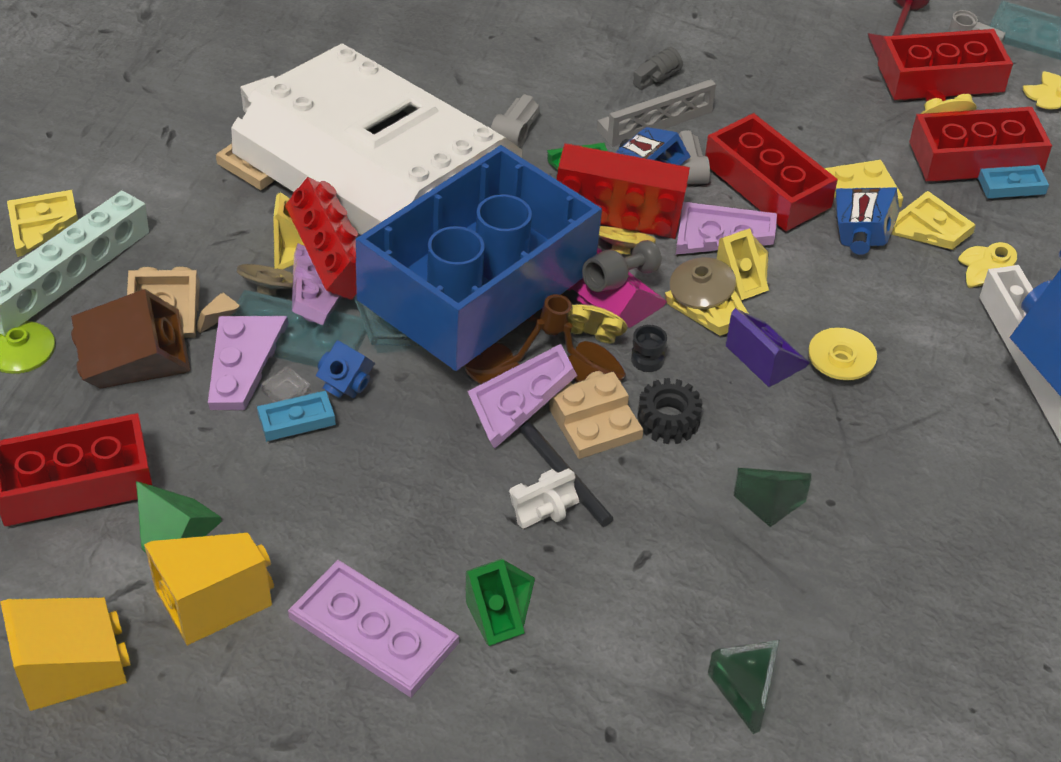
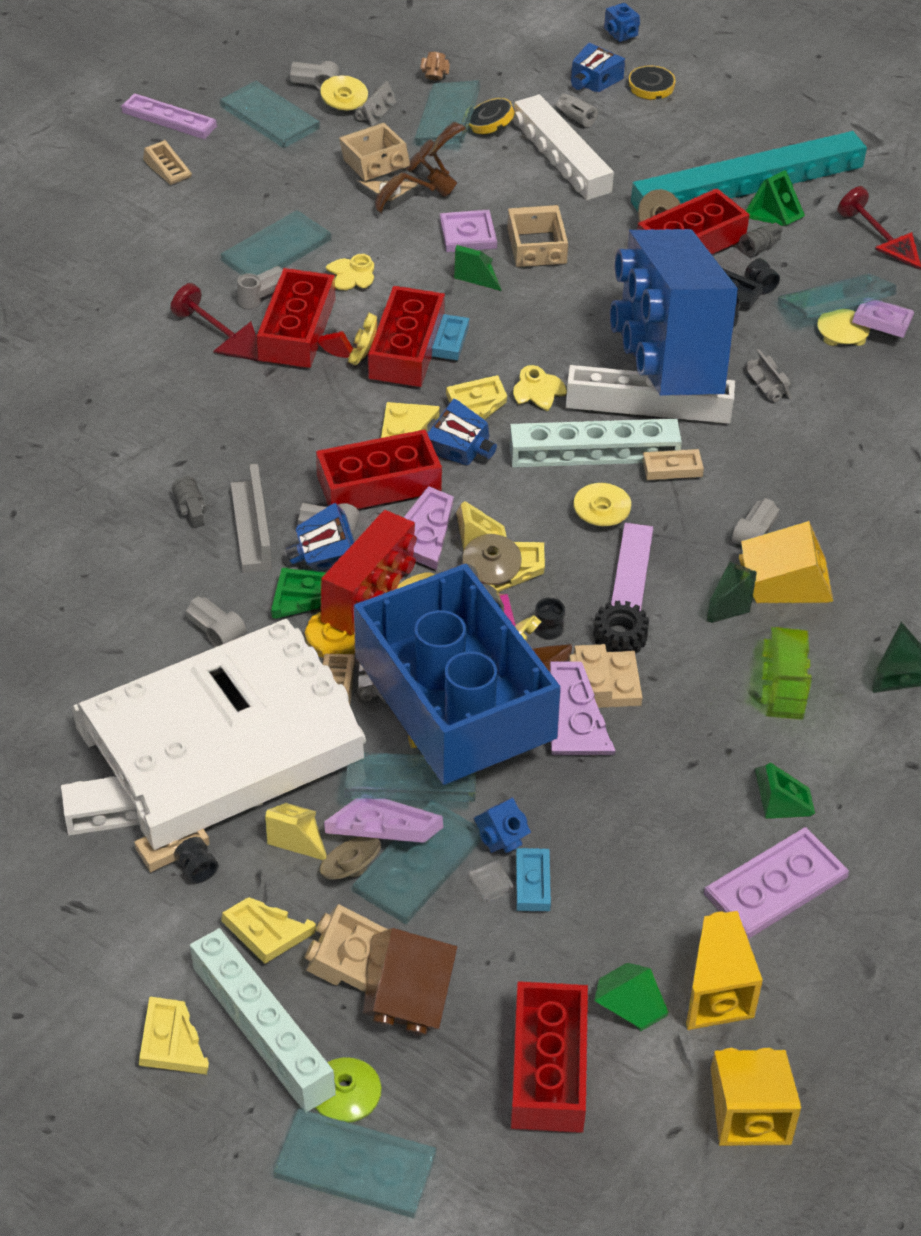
camera: 70 degrees left, 0 degrees up
tan slope [197,293,240,333] -> none
lavender wing [208,316,289,410] -> none
red brick [285,177,358,300] -> none
white hips [509,468,579,529] -> none
black bar [520,421,613,527] -> none
dark purple slope [726,308,810,387] -> none
none -> black wheel [174,837,219,884]
none -> light yellow wing [222,897,316,963]
none -> light aqua brick [509,419,682,468]
none -> lavender tile [612,523,654,611]
none -> tan plate [642,449,704,480]
none -> light grey piece [732,498,780,546]
none -> yellow slope [739,521,833,603]
none -> clear neon green wedge [761,627,812,720]

